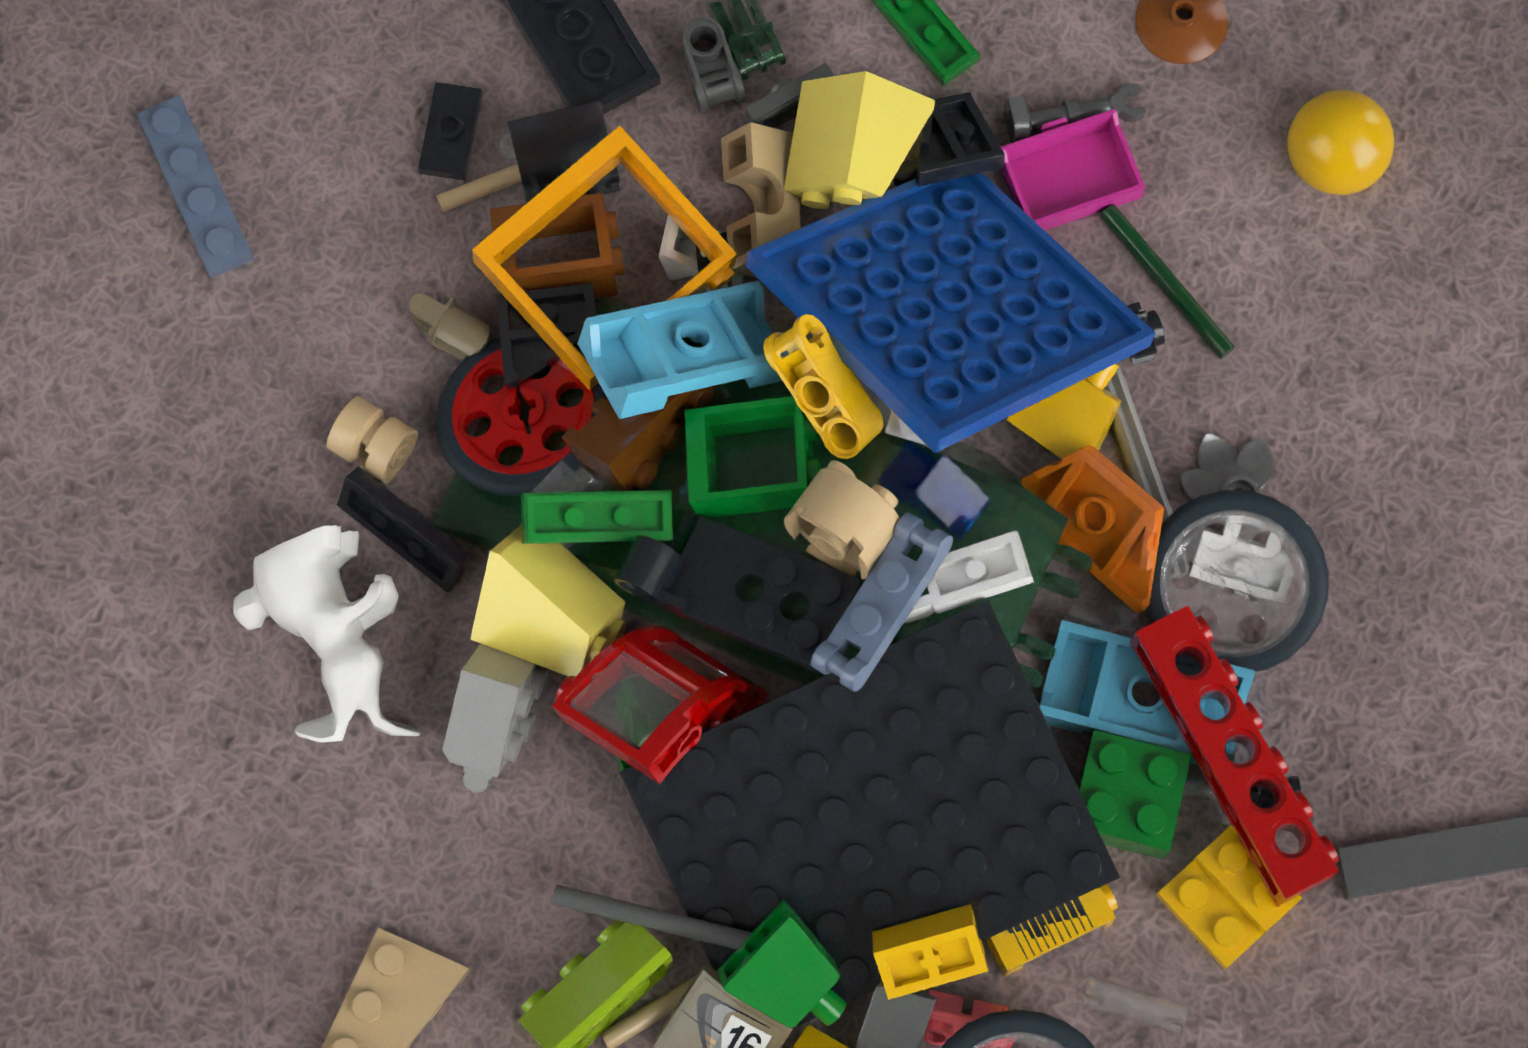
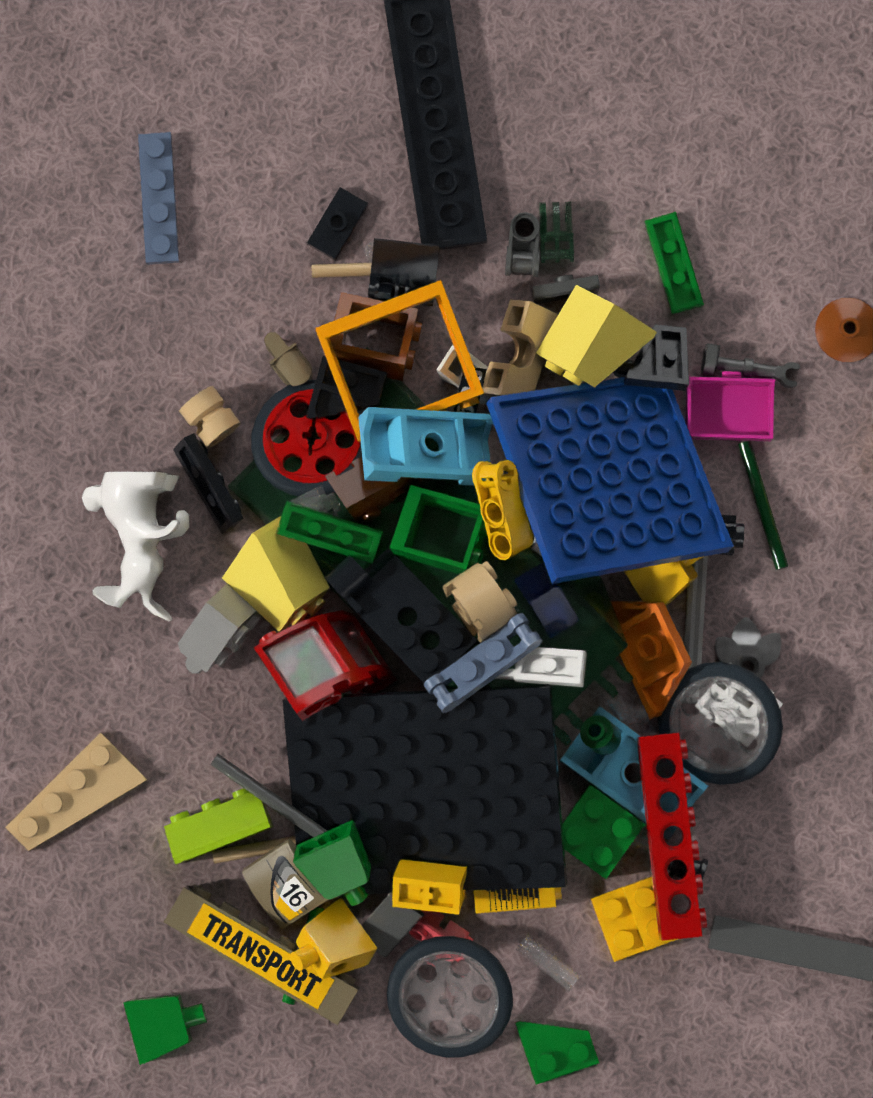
camera: 20 degrees right, 10 degrees up
none -> dark green brick [580,715,621,755]

